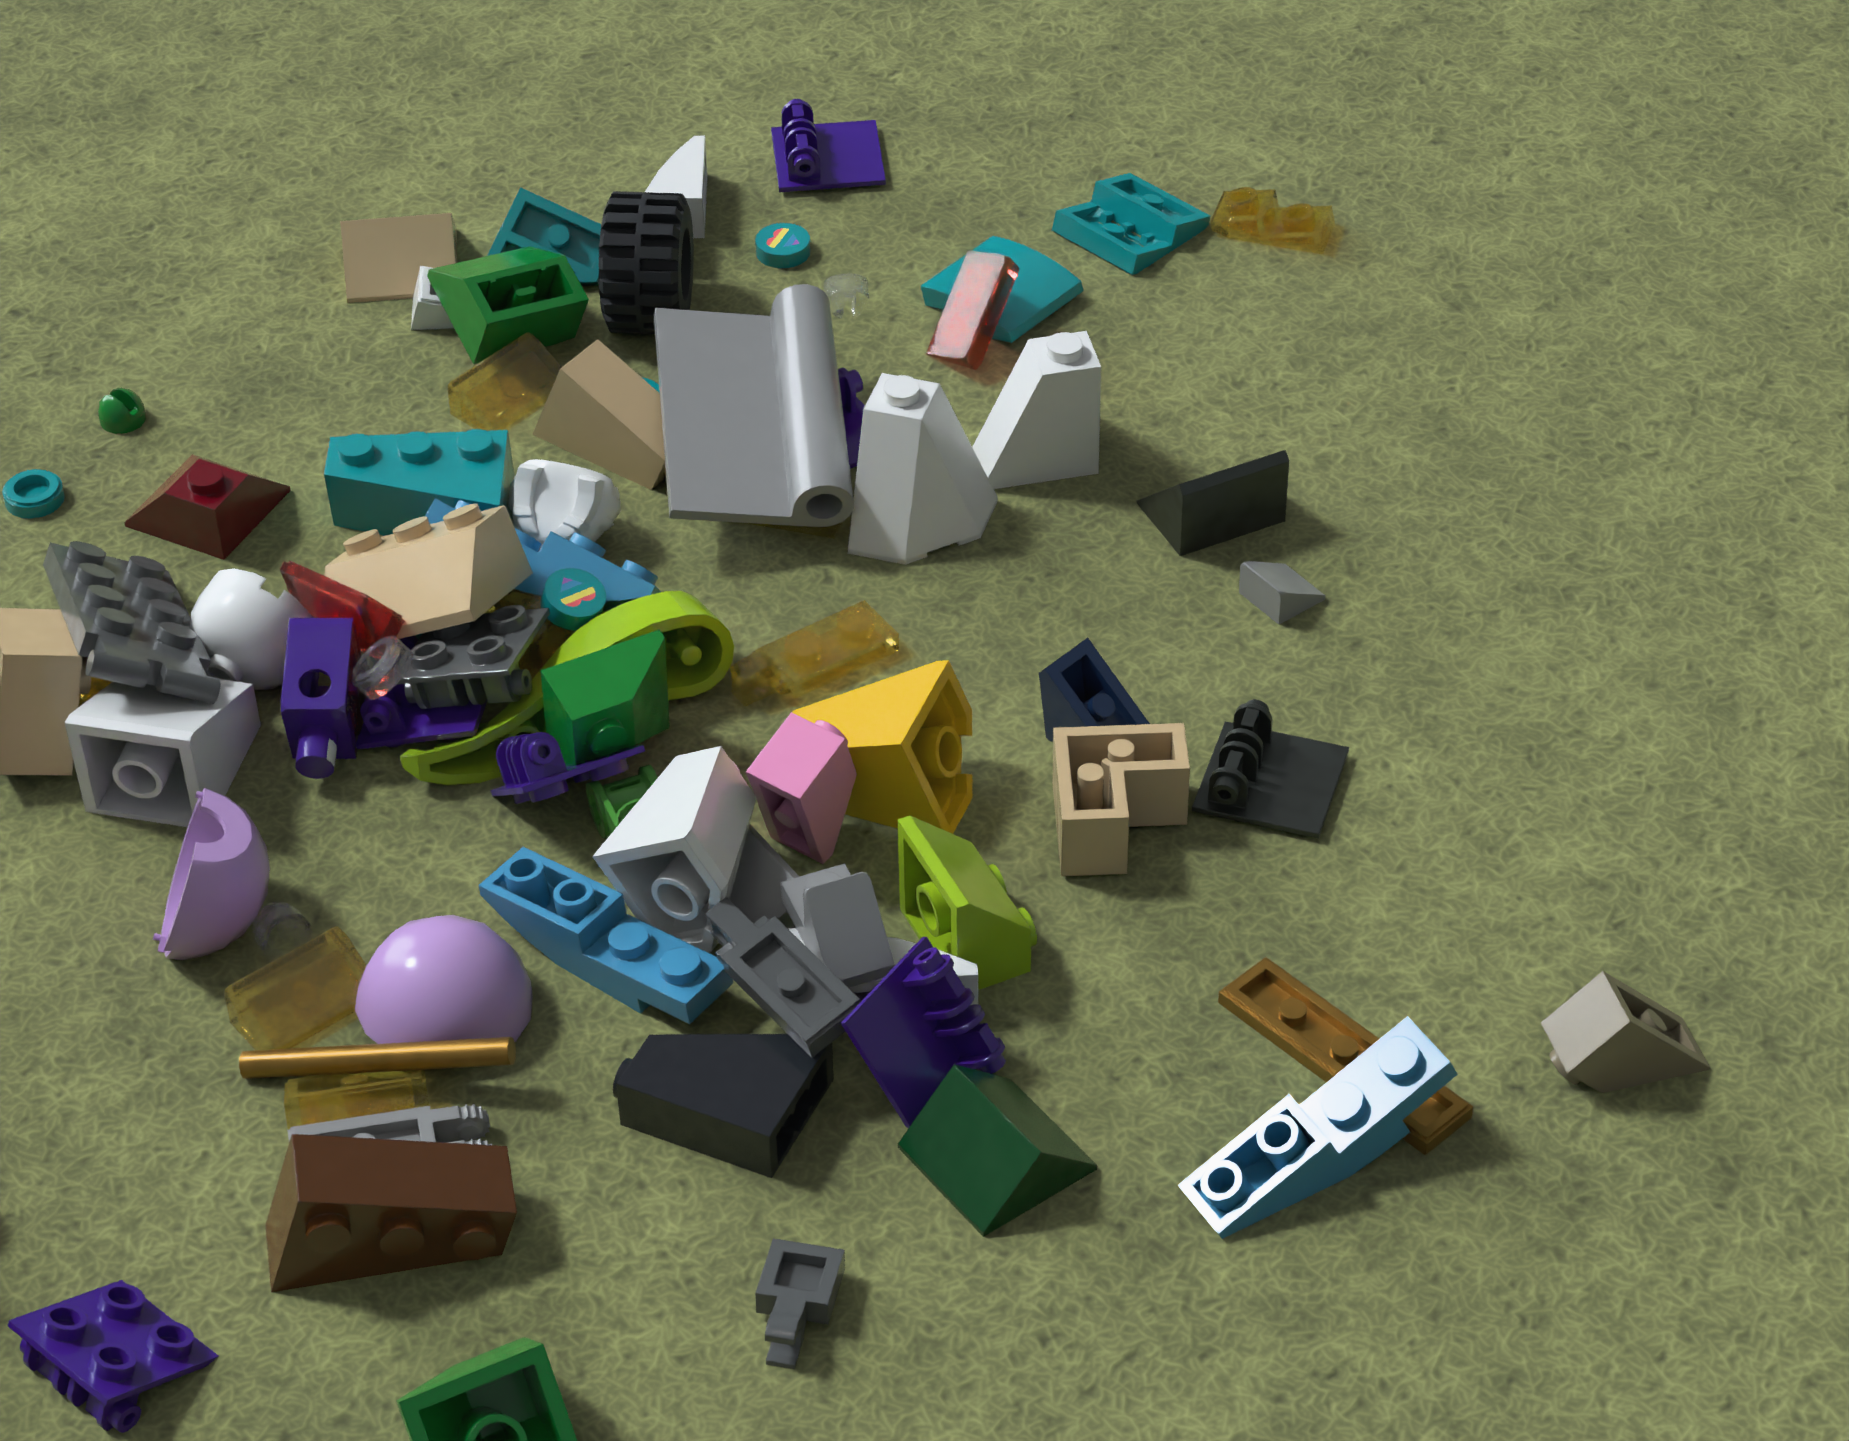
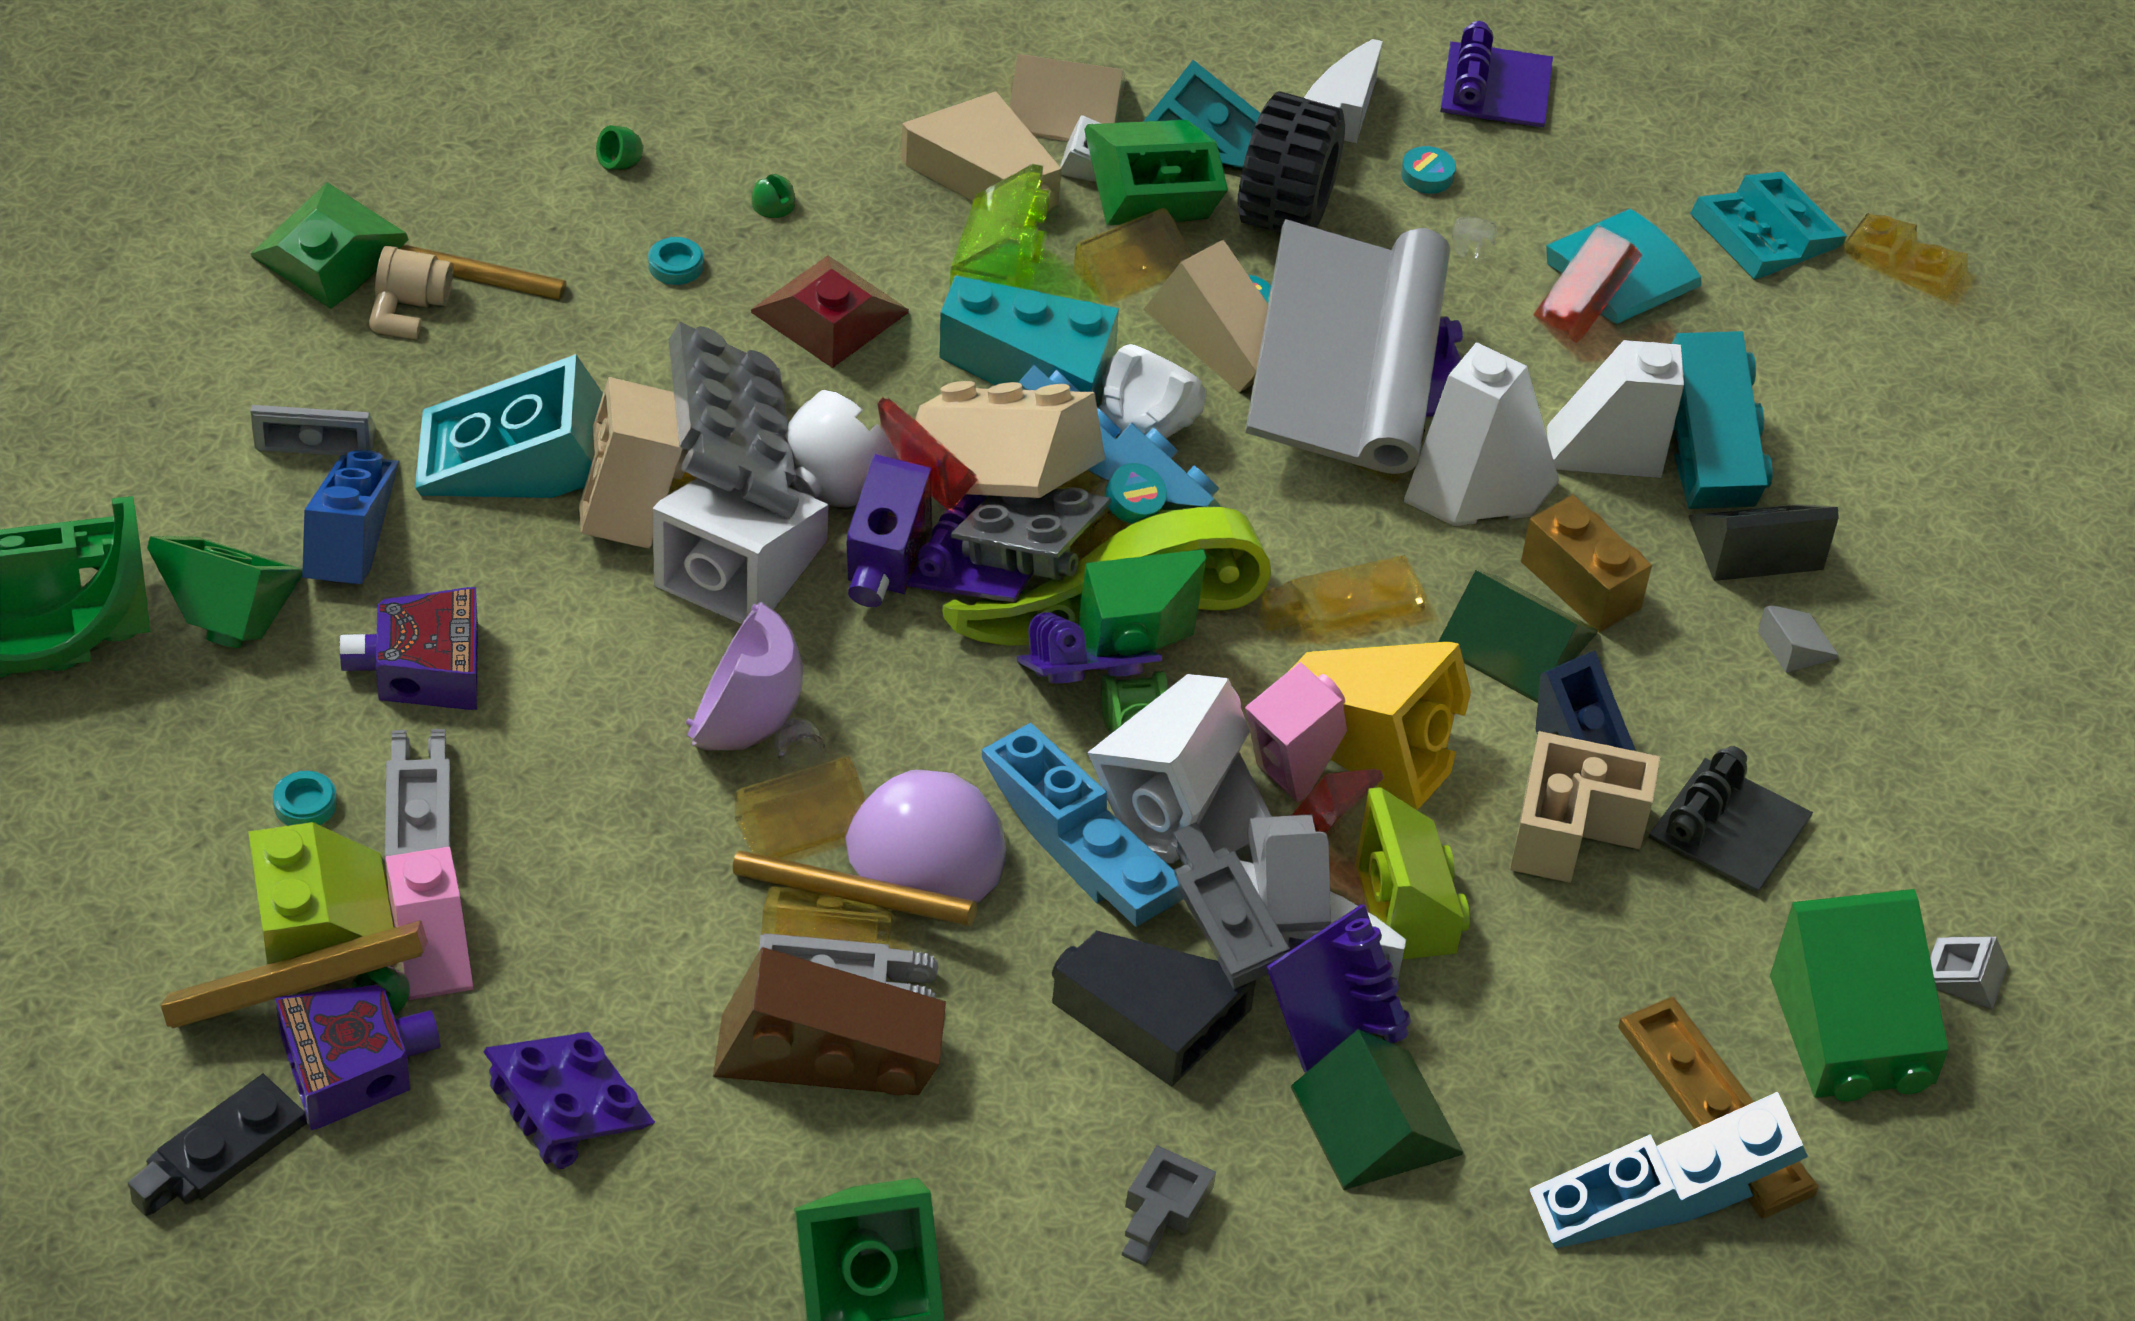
camera: 10 degrees right, 5 degrees up
clear tile [351,636,414,700] -> none
dark tan slope [1541,971,1710,1093] -> none
none -> tan slope [901,91,1062,221]
none -> clear neon green slope [949,164,1050,290]
none -> clear red slope [1291,768,1384,838]
none -> dark green slope [1438,570,1598,703]
none -> pearl gold brick [1521,494,1652,633]
none -> teal wedge [1672,331,1773,509]
none -> green slope [1770,889,1949,1102]
none -> light grey slope [1930,937,2008,1009]

